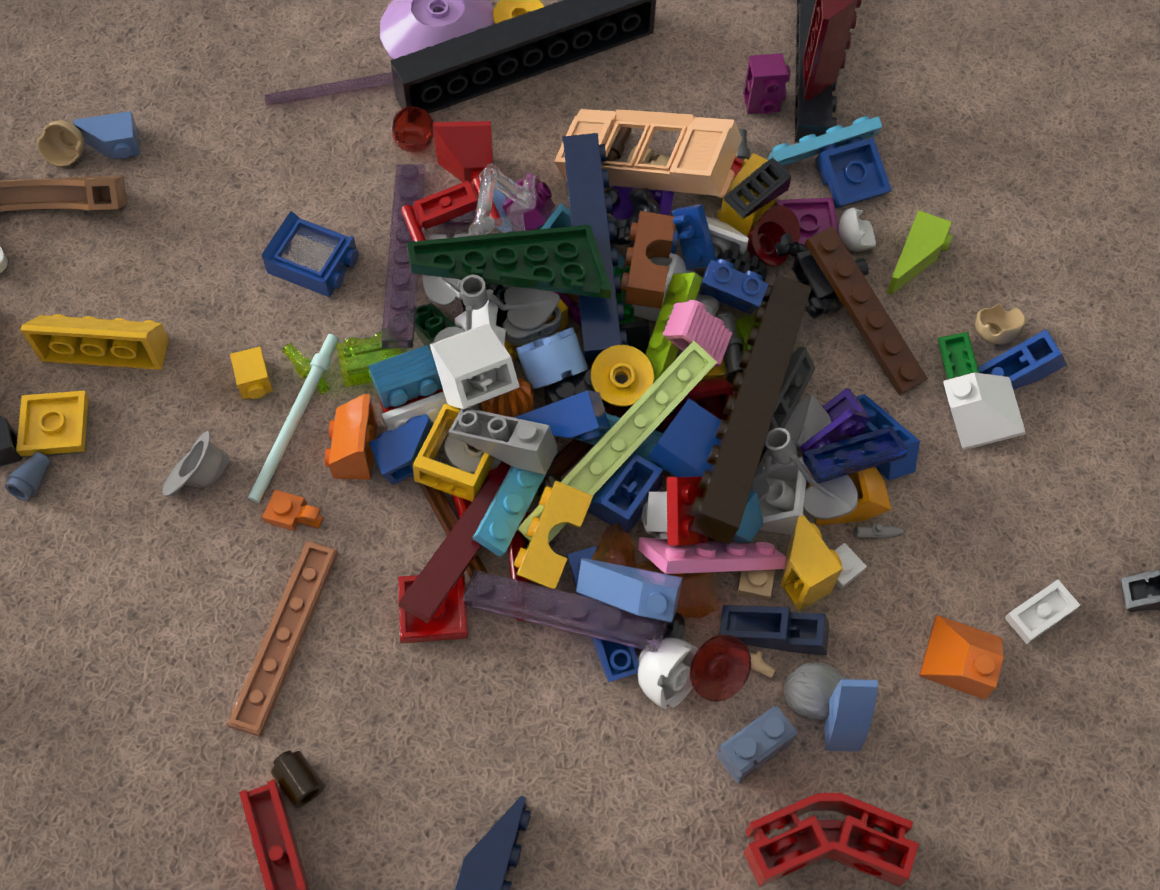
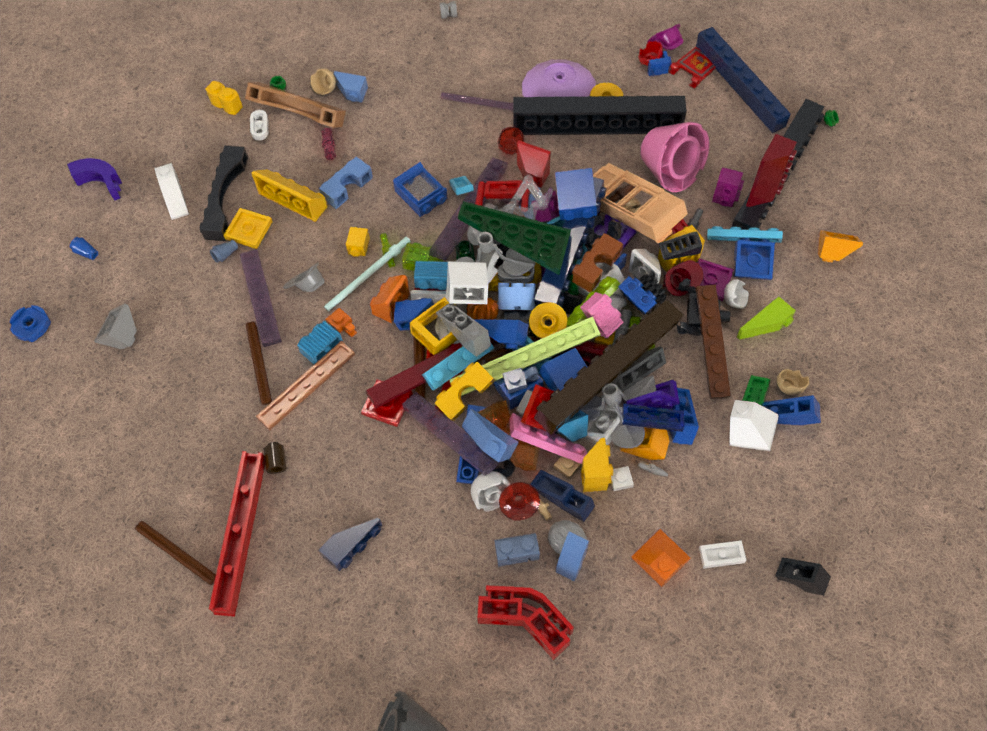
camera: 30 degrees right, 0 degrees up
blue plate [672,204,717,269] -> none
none -> clear purple plate [240,249,282,347]
none -> reddish brown axle [246,321,272,405]
none -> dark azure brick [297,321,343,364]
none -> medium blue arch [319,157,373,209]
none -> clear pink pin [321,128,336,160]
none -> medium azure plate [449,176,474,195]
none -> sand blue plate [502,367,539,393]
none -> brick [555,168,597,220]
none -> bright pink cone [641,122,709,192]
none -> light orange slope [818,230,863,263]

